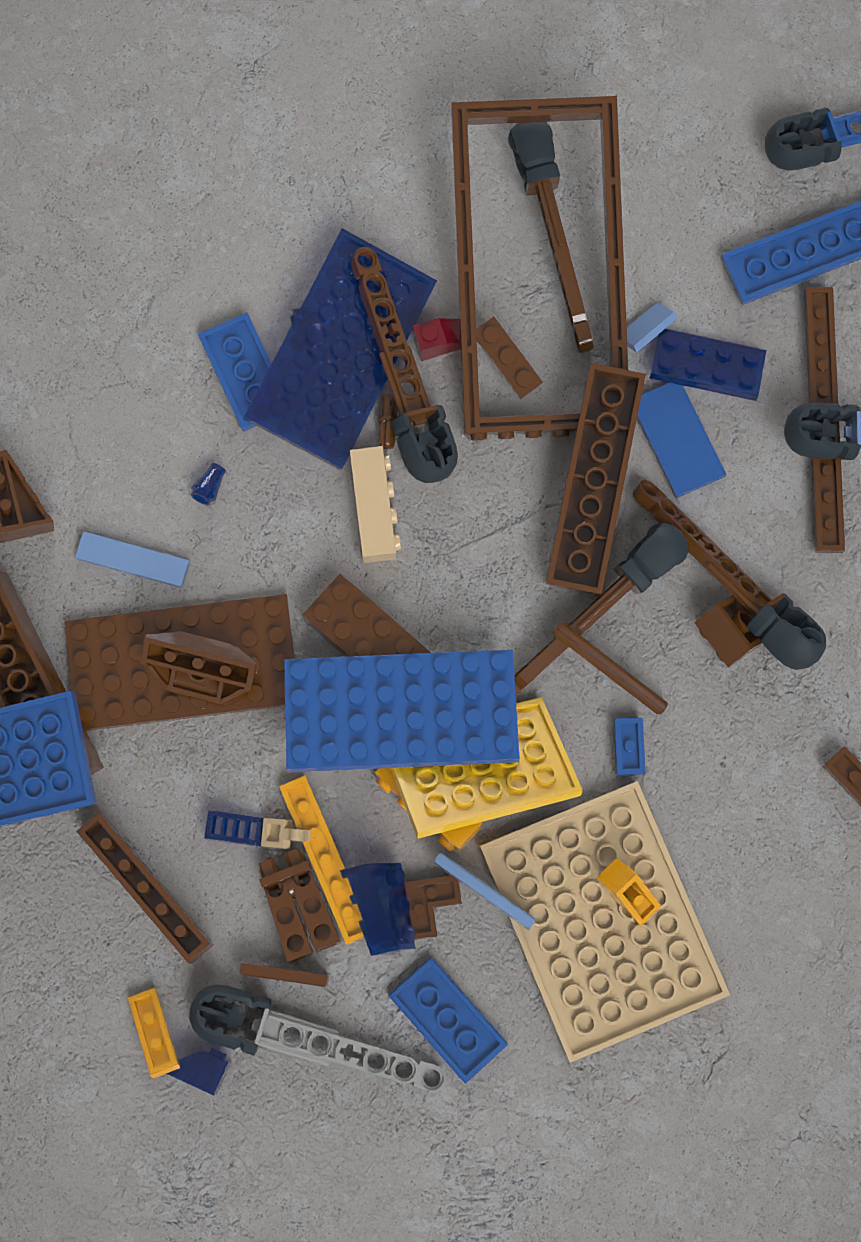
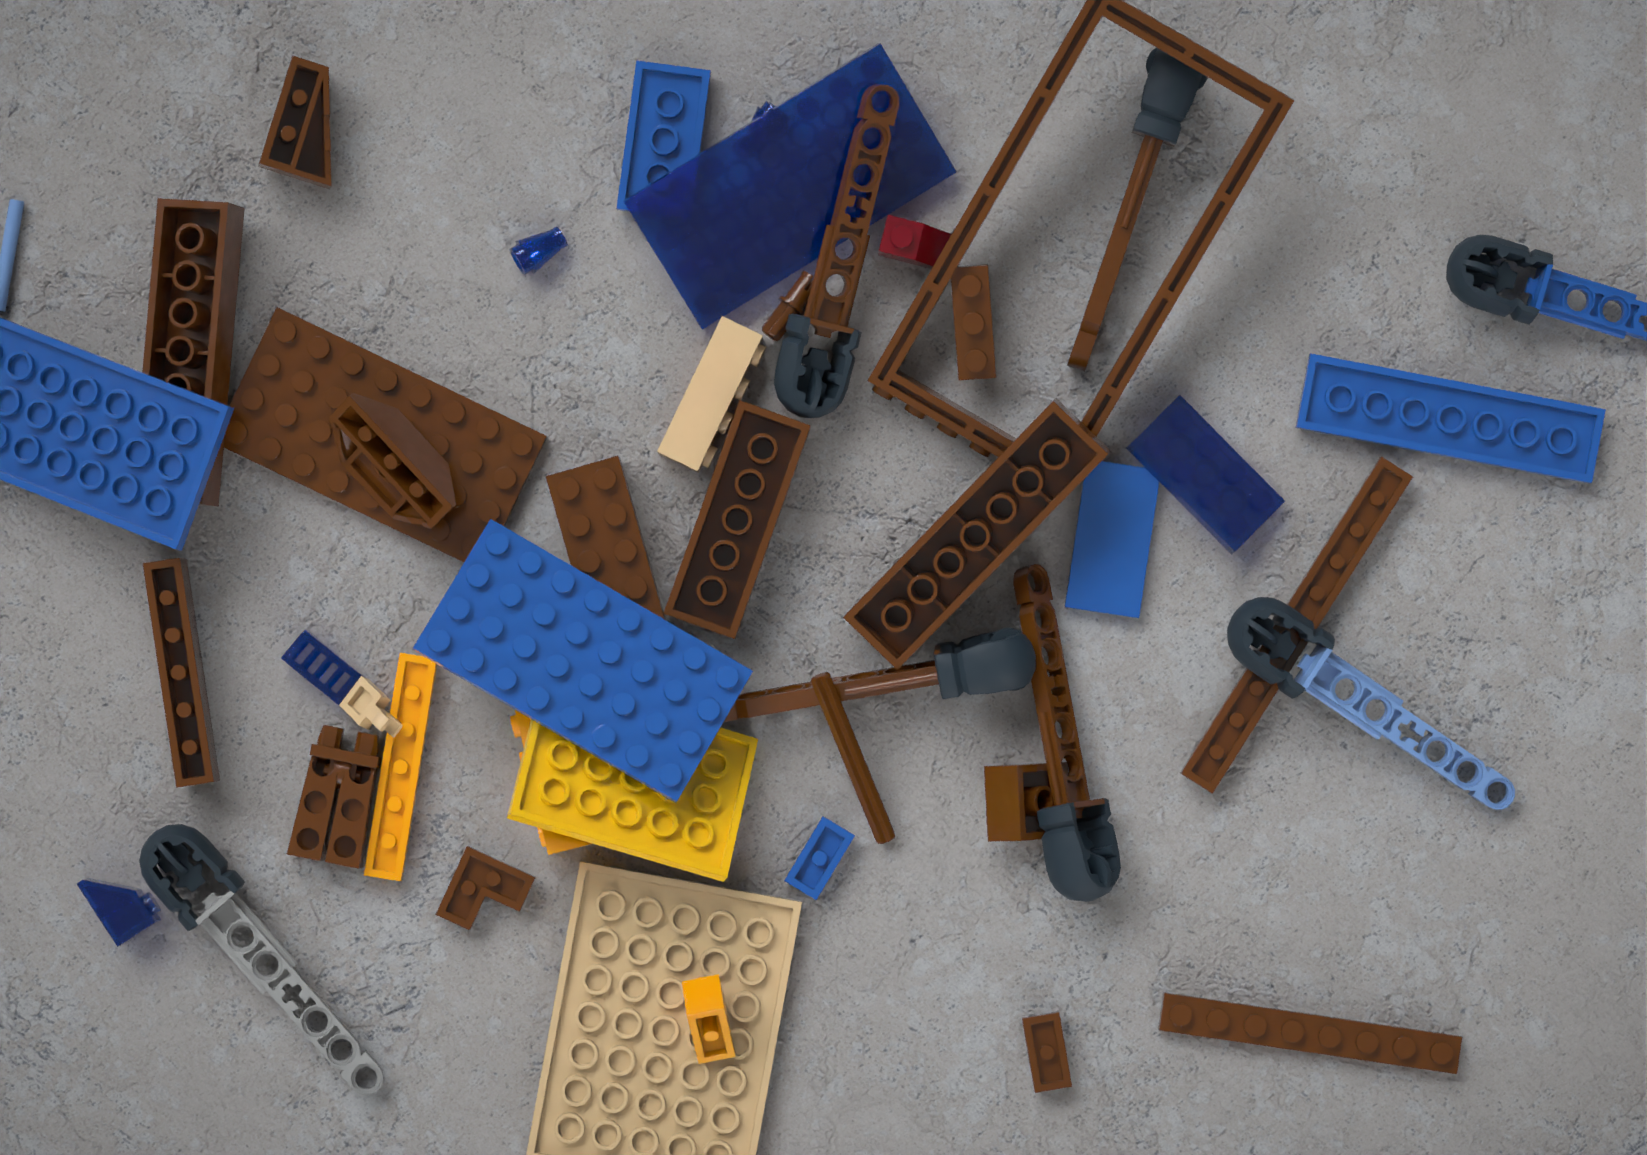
camera: 35 degrees right, 10 degrees up
medium blue tile [75,531,190,588] -> none
light orange tile [128,987,180,1079] -> none
reddish brown tile [240,963,329,987] -> none
clear blue wedge [340,863,416,956] -> none
blue tile [388,957,508,1084] -> none
medium blue tile [434,853,535,930] -> none
medium blue tile [627,302,677,352] -> none
none -> reddish brown brick [663,400,811,639]

